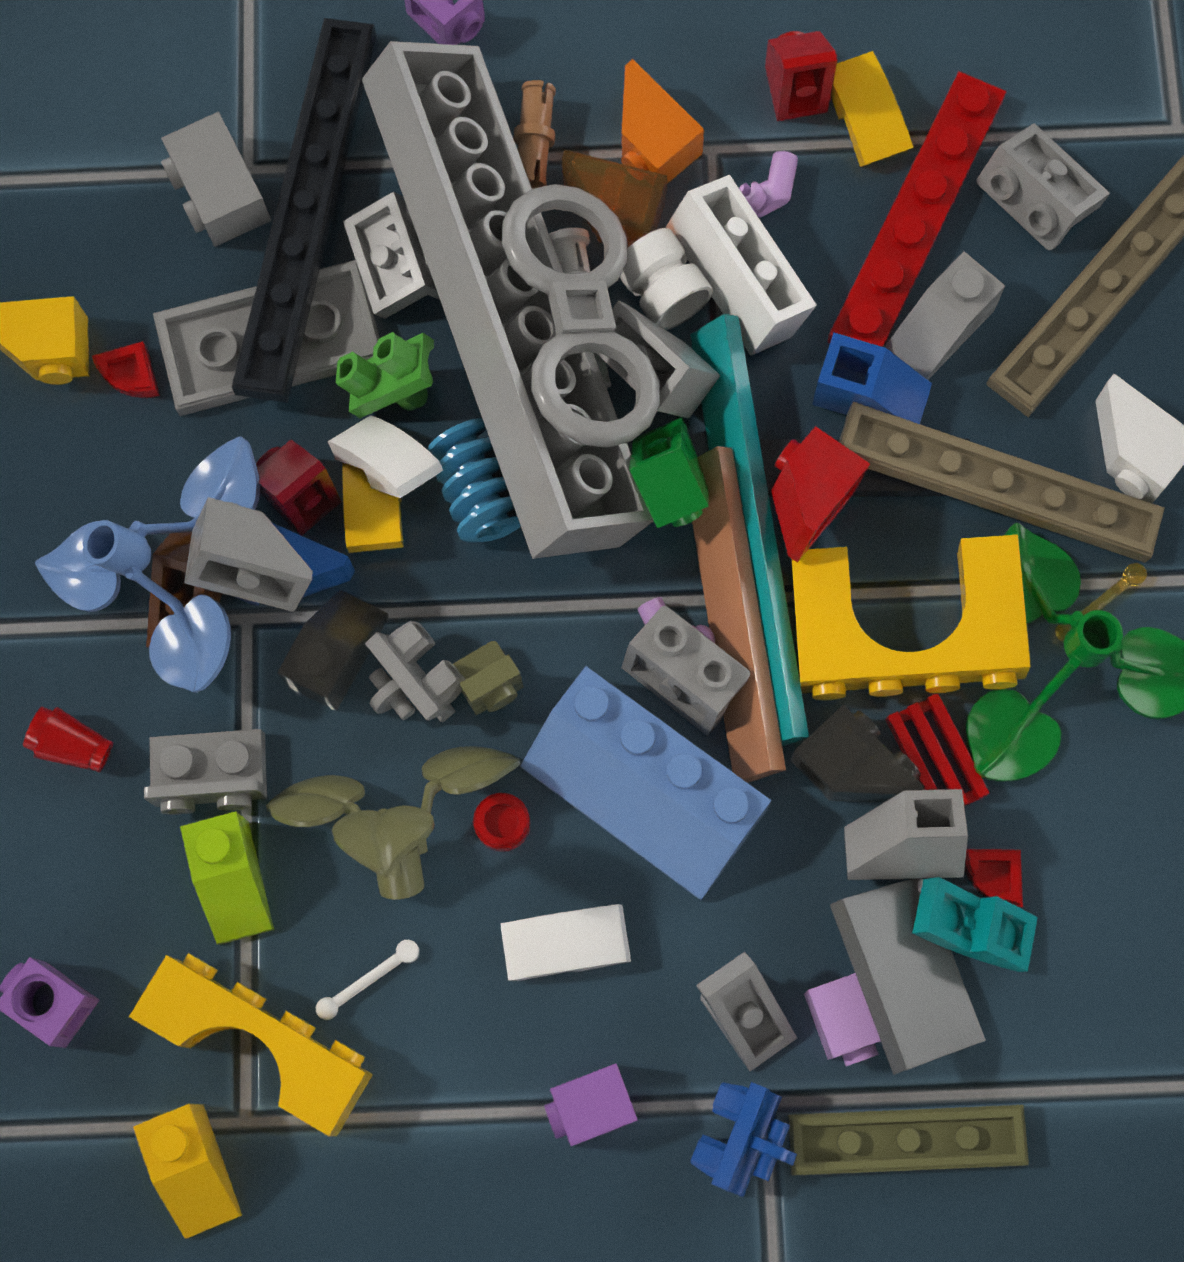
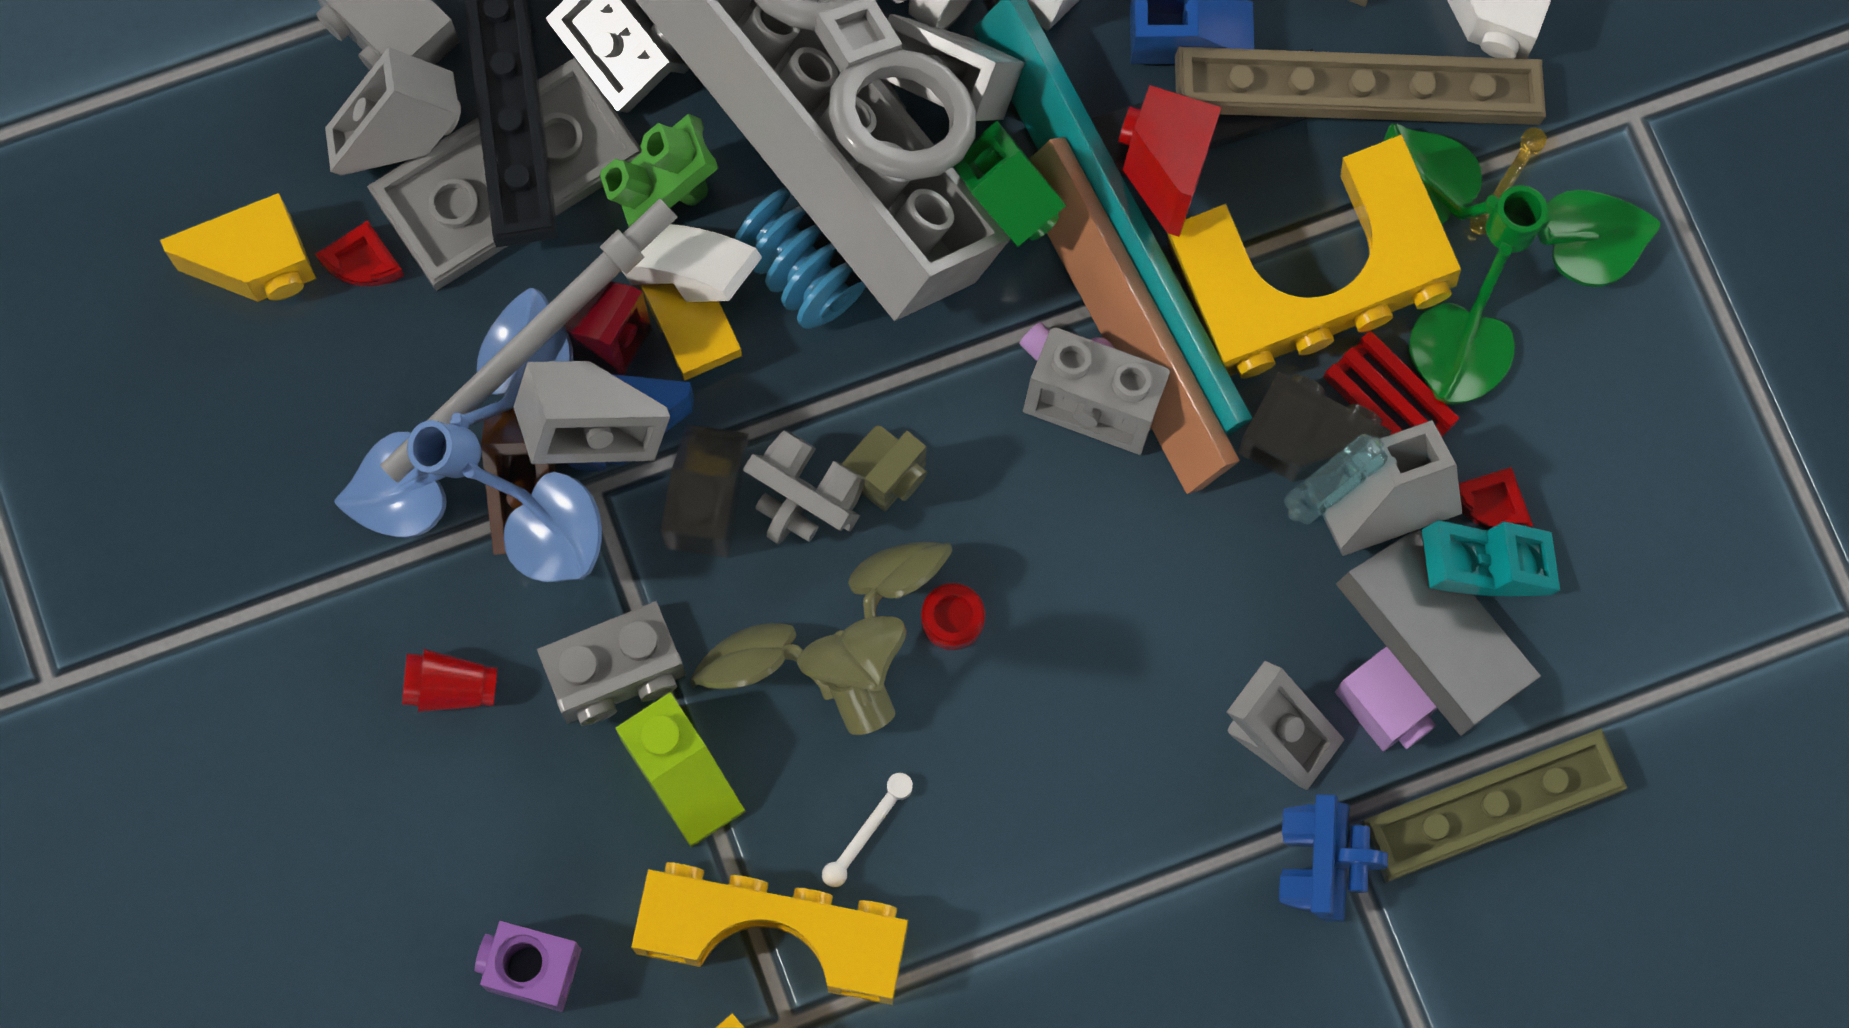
camera: 25 degrees left, 0 degrees up
white slope [500,904,631,981] -> none
medium blue slope [520,666,771,901] -> none
medium lavender brick [544,1063,638,1146] -> none
none -> light grey slope [325,47,461,176]
none -> light grey bar [380,199,677,483]
none -> clear light blue axle [1284,434,1388,525]

